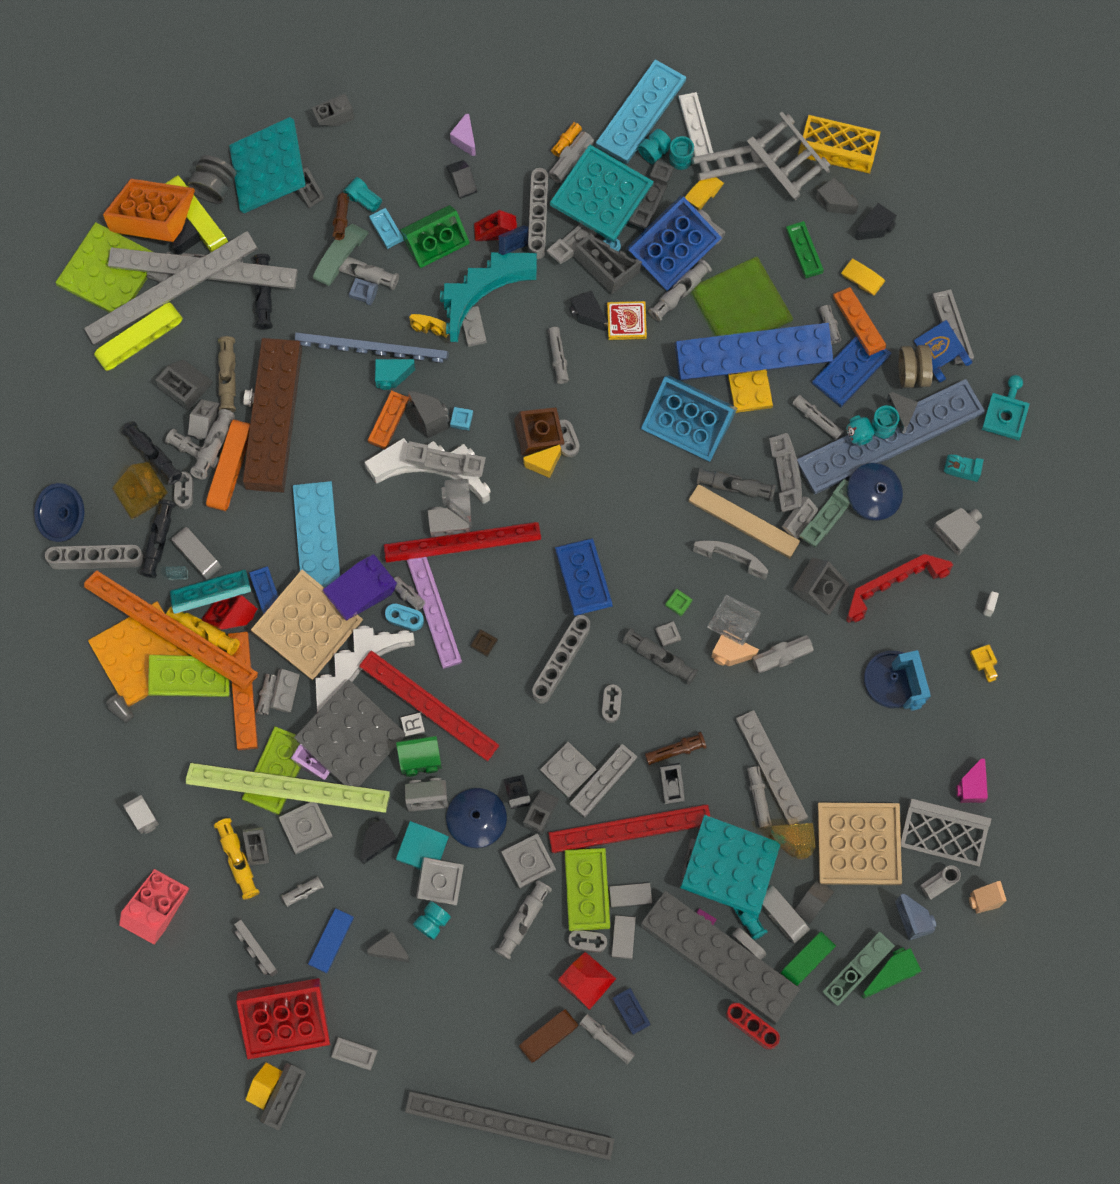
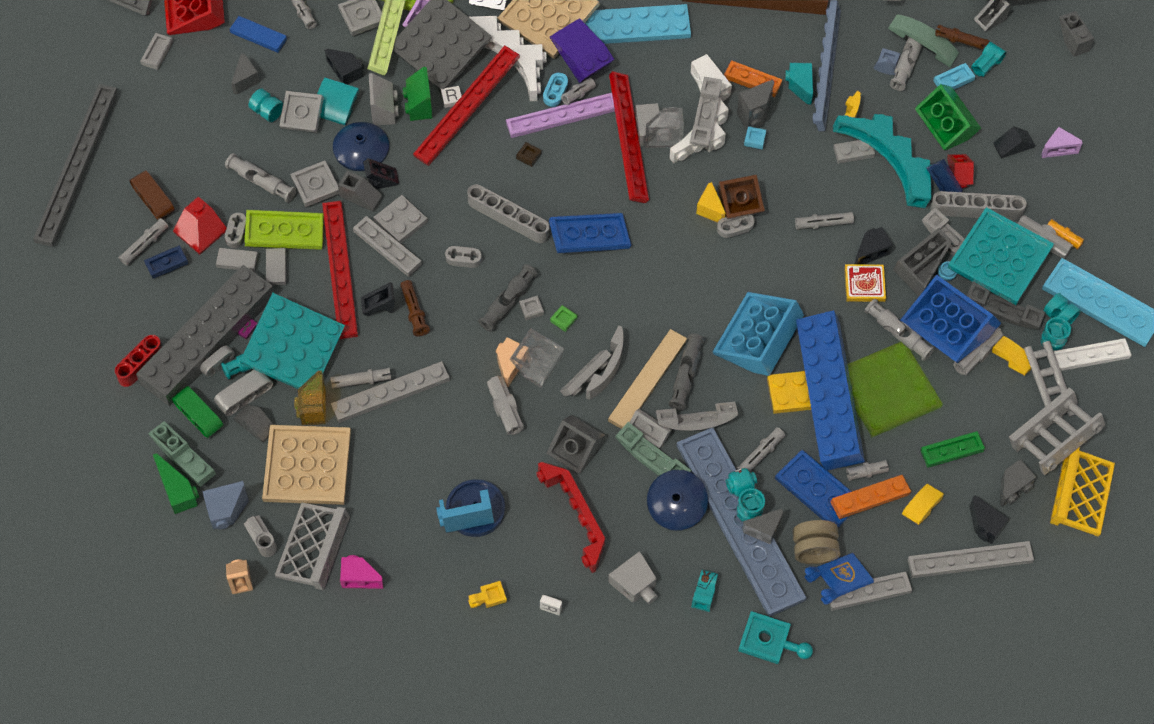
camera: 90 degrees right, 10 degrees down
none -> light grey plate [560,349,611,396]
none -> light grey plate [907,541,1034,578]

